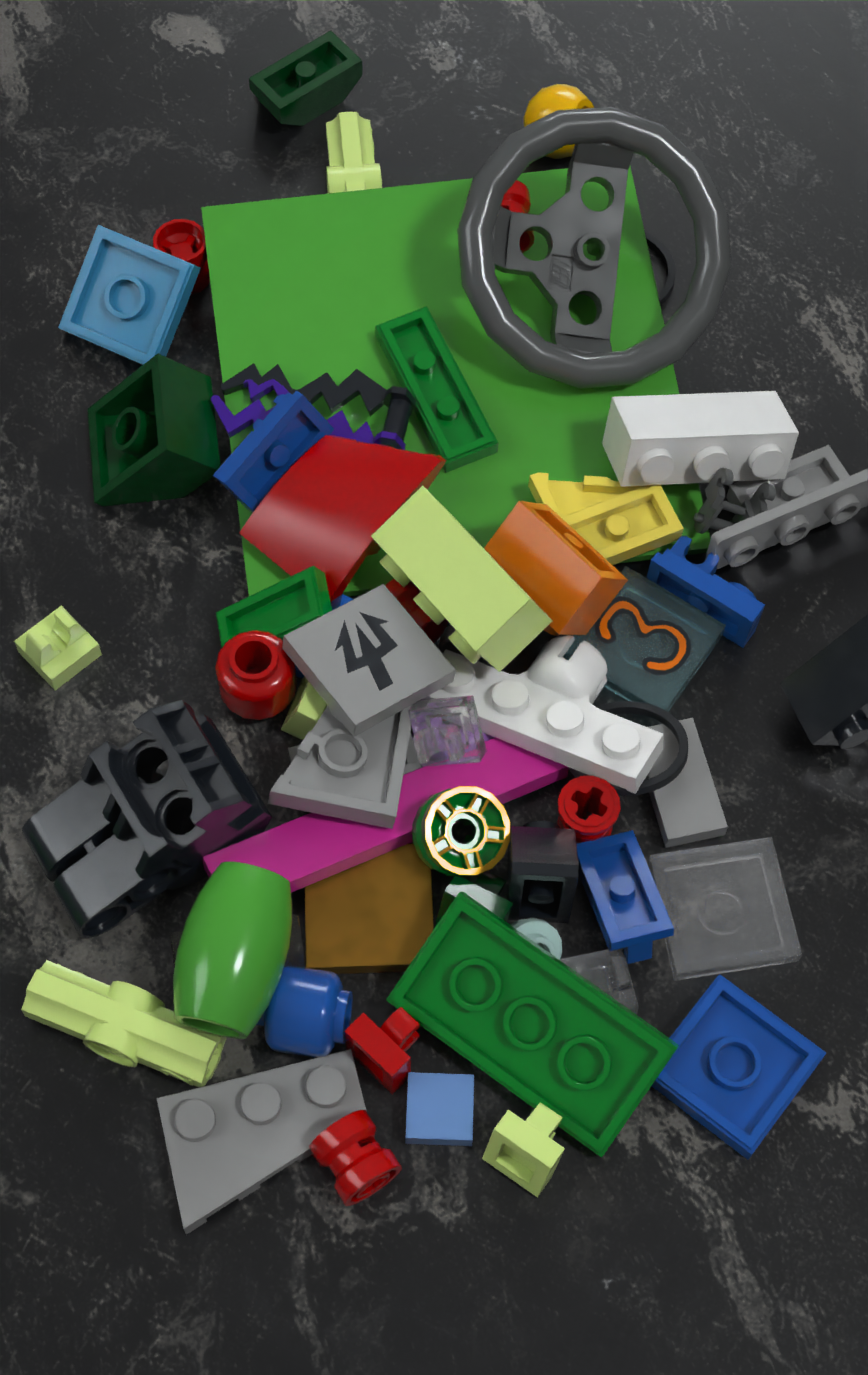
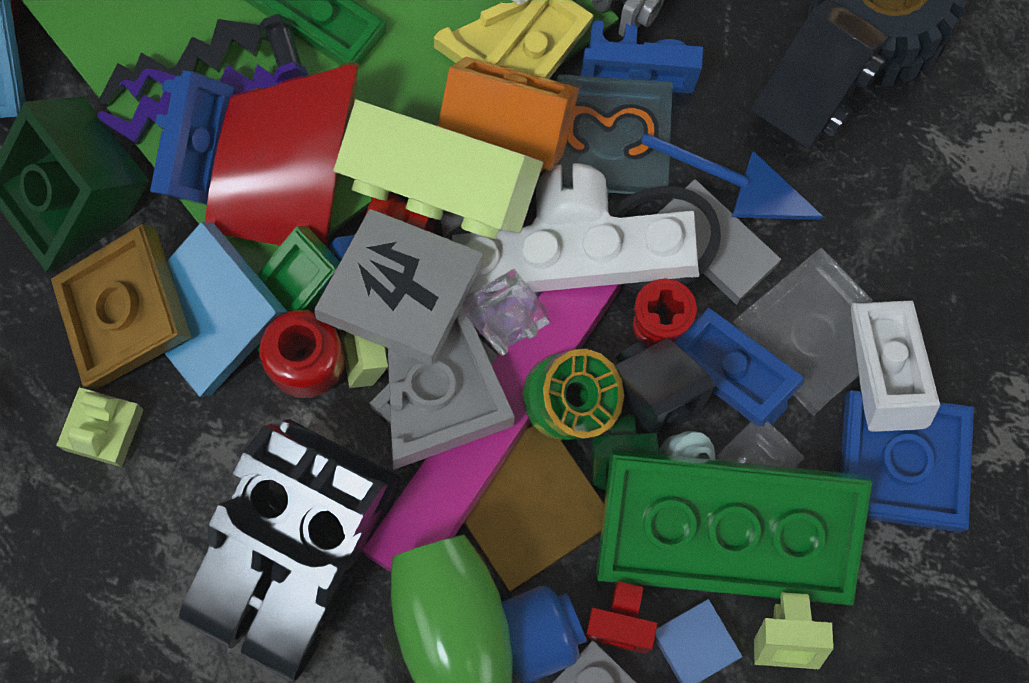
camera: 30 degrees left, 10 degrees up
none -> pearl gold tile [51,224,191,389]
none -> dark azure tile [164,222,288,397]
none -> blue piece [641,134,824,220]
none -> white slope [851,300,940,432]

